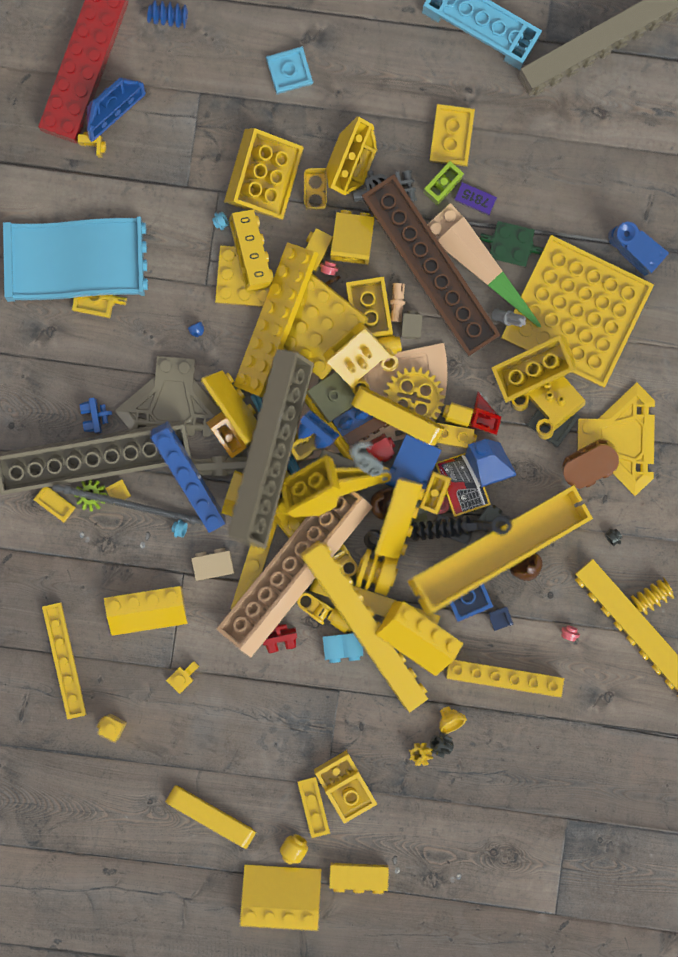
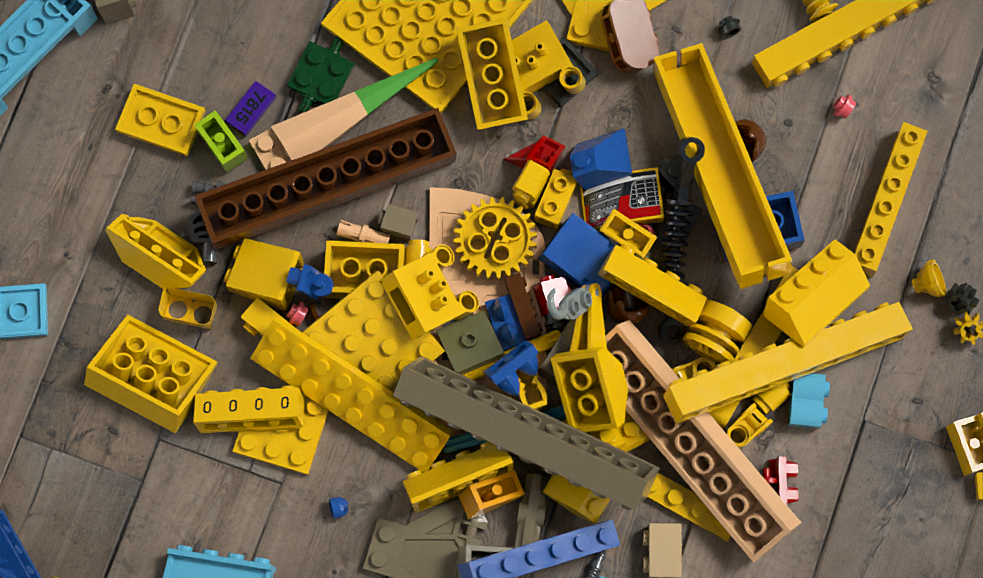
camera: 75 degrees left, 10 degrees down
medium azure plate [212,212,229,230] -> none
yellow beam [351,386,444,446] -> none
dark blue panel [487,606,514,631] -> none
light grey axle [492,308,526,327] -> none
none -> blue hips [287,264,333,300]

